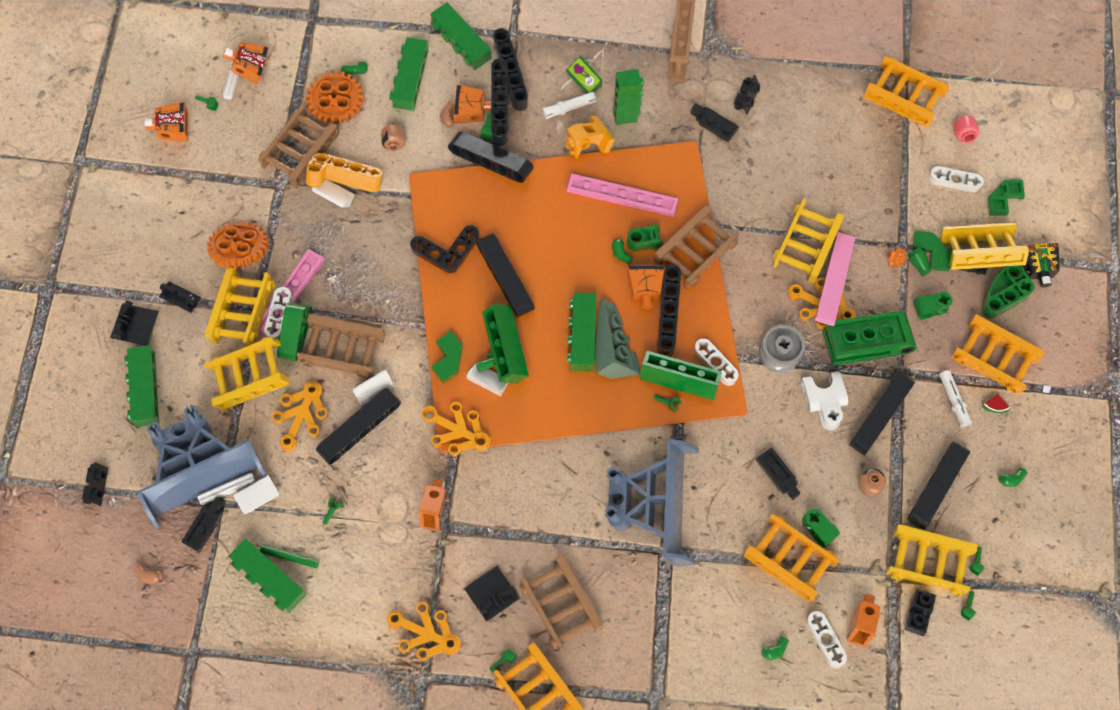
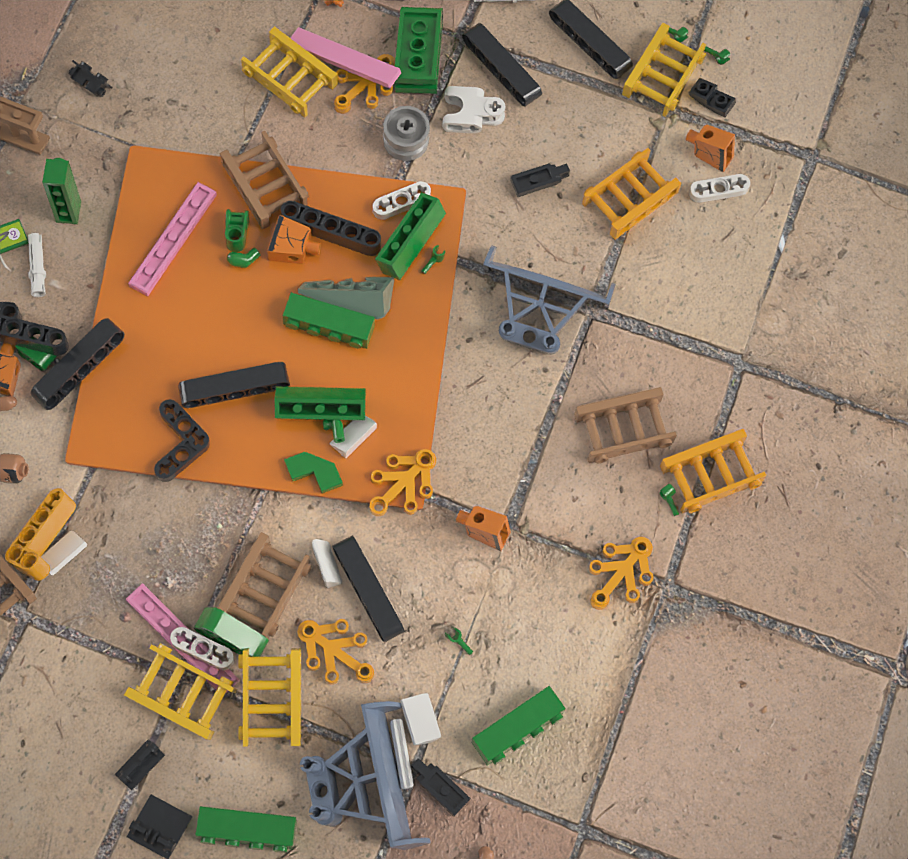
camera: 80 degrees left, 0 degrees up
orange gear [207,221,269,270] -> none
green bar [260,544,319,569] -> none
black hinge [464,566,520,622] -> none
light orange tile [565,116,615,159] -> none
black hinge [690,103,739,143] -> none
green arm [761,636,789,661] -> none
green piece [802,509,840,548] -> none
nougat head [858,468,886,496] -> none

